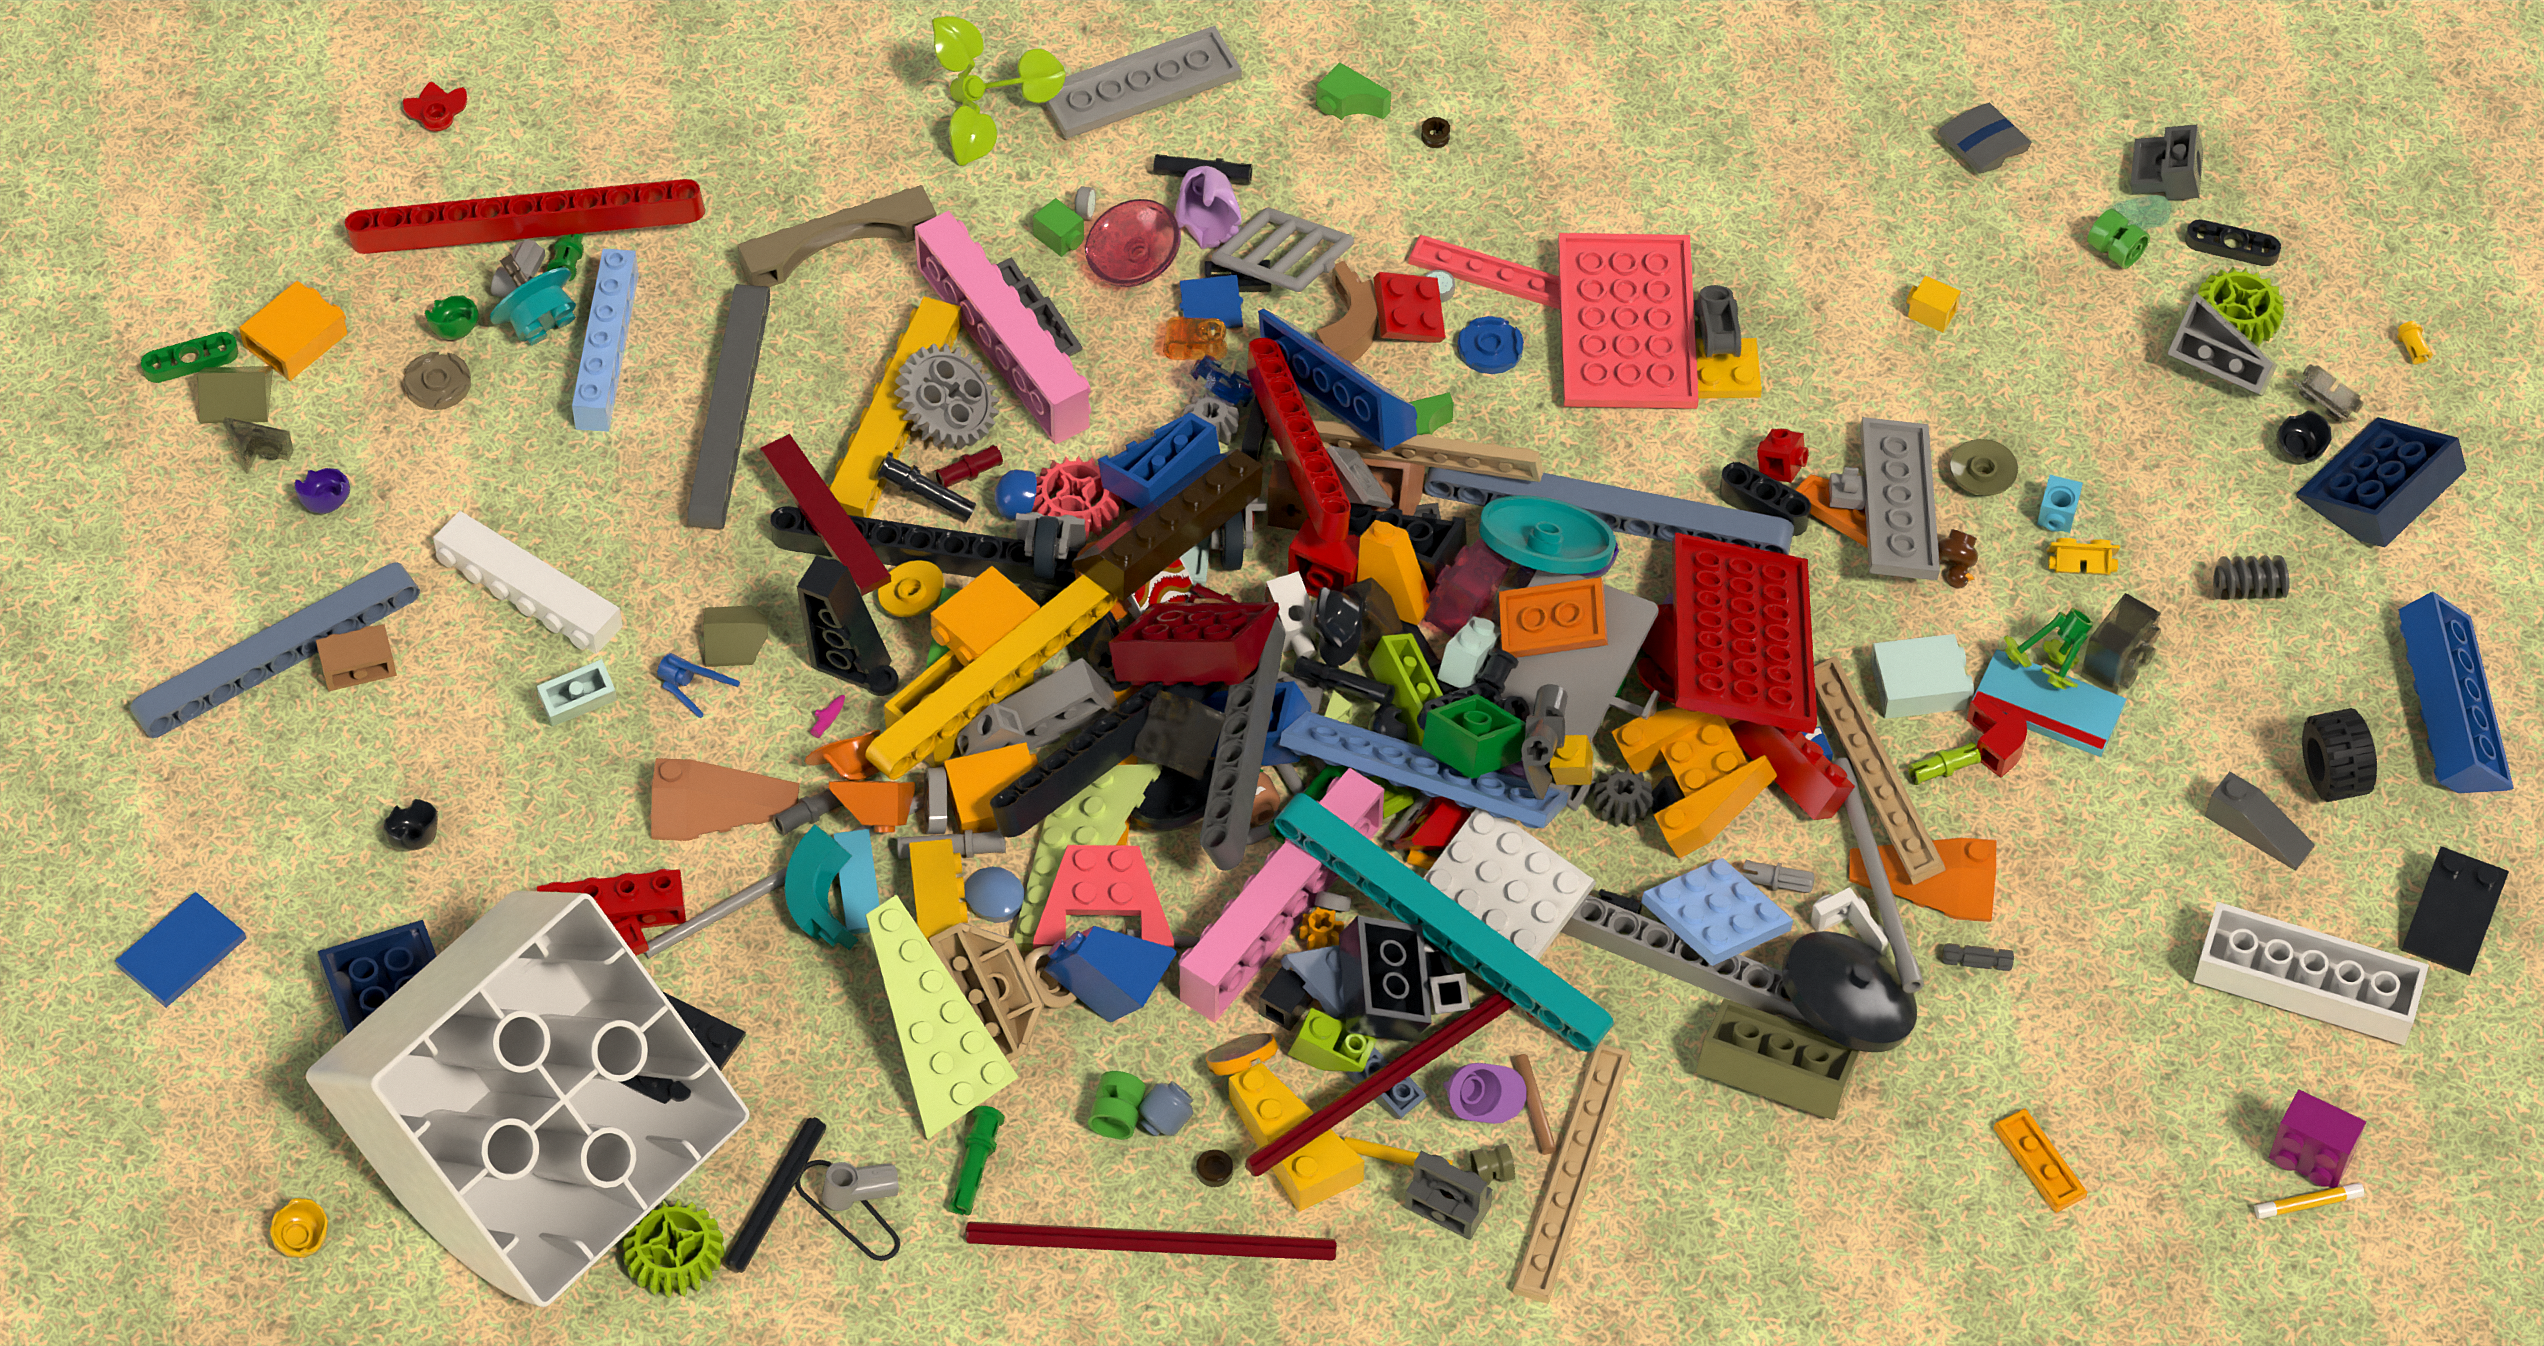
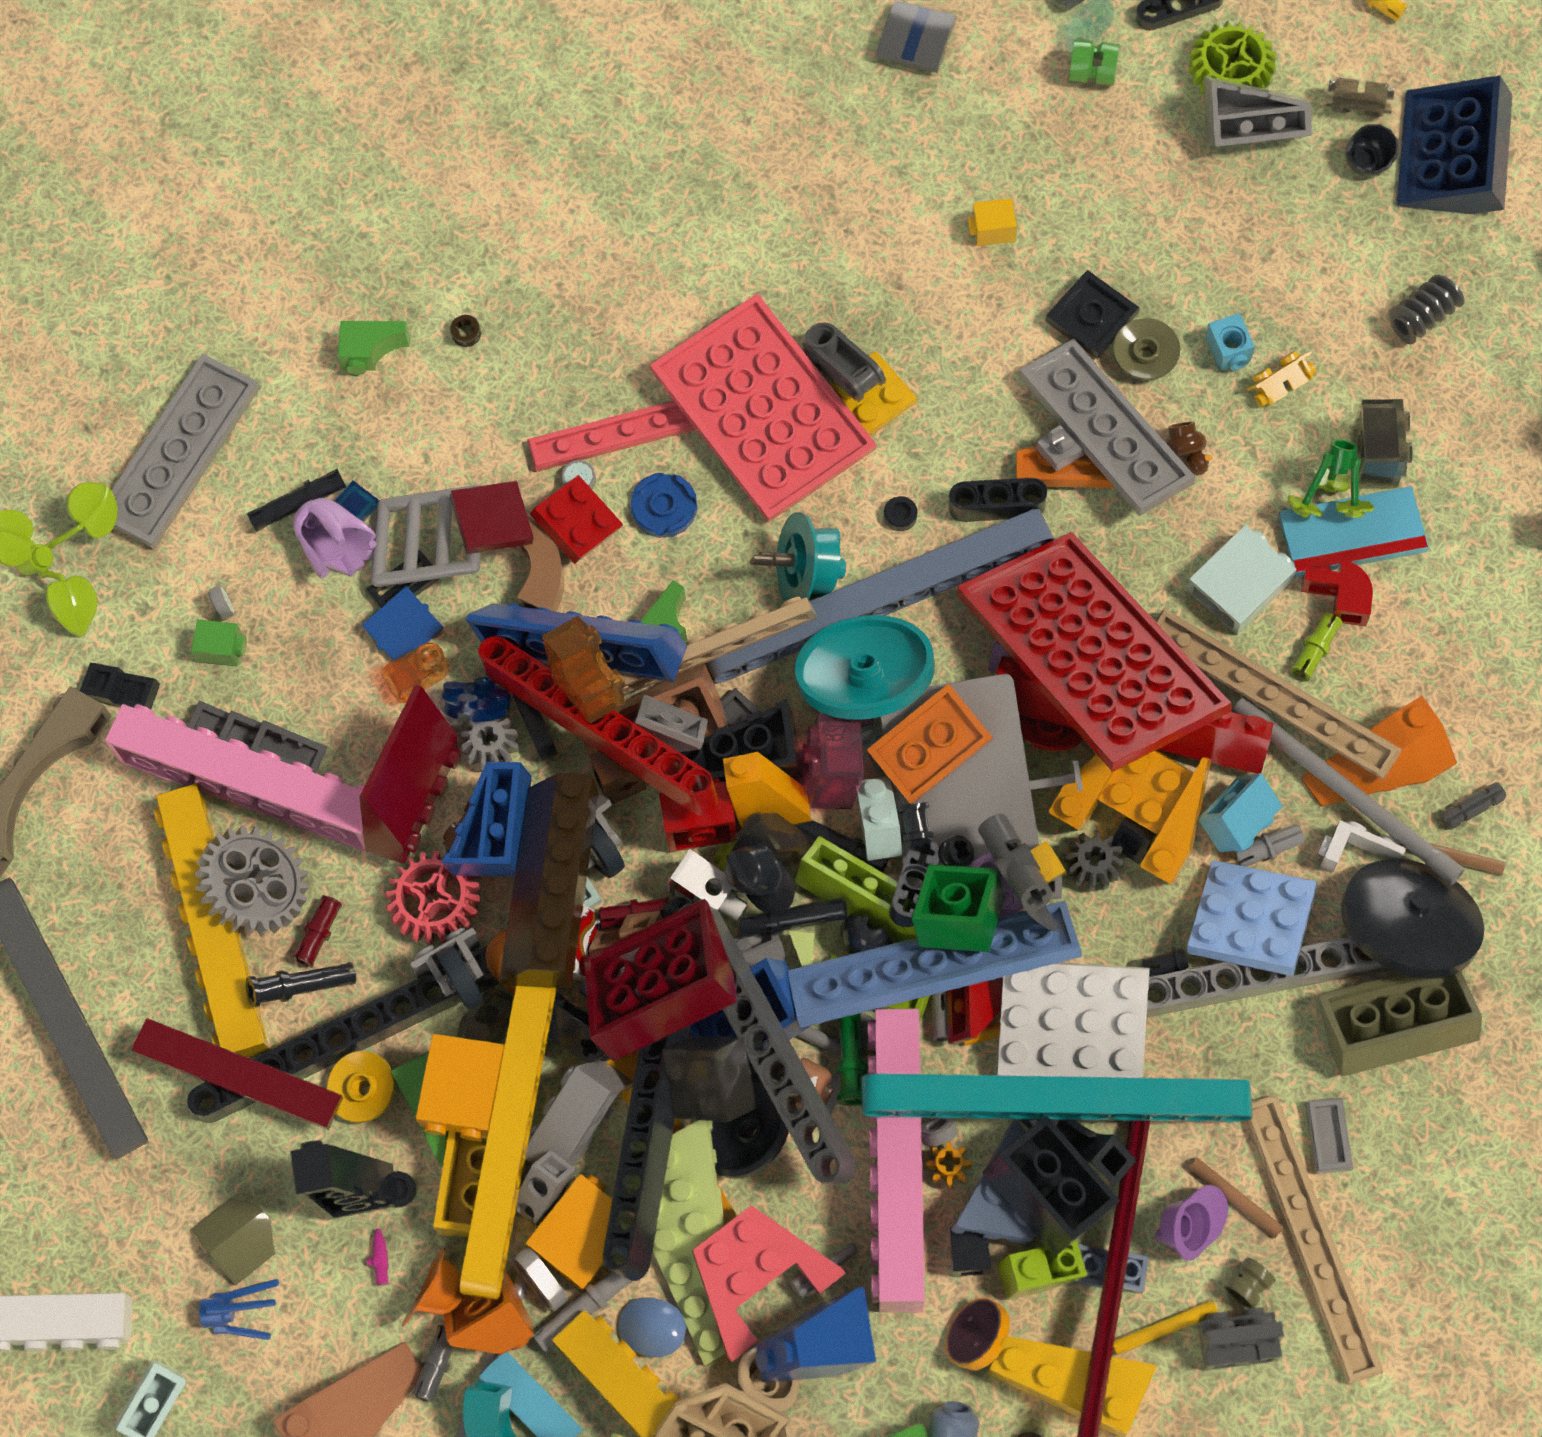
camera: 30 degrees left, 15 degrees up
blue hair [994,469,1037,521] -> none
clear pink dish [1085,199,1181,287] -> none
red brick [1757,428,1809,483] -> none
none -> black slope [80,662,160,709]
none -> clear blue tile [334,480,379,522]
none -> dark red slope [359,684,461,864]
none -> dark red tile [450,481,534,554]
none -> clear orange brick [542,615,626,723]
none -> teal piece [749,512,846,602]
none -> black tile [884,496,918,531]
none -> black plate [1045,269,1139,359]
none -> medium azure brick [1198,773,1283,852]
none -> light grey tile [1305,1097,1353,1174]
none -> medium nougat bar [1400,843,1506,875]

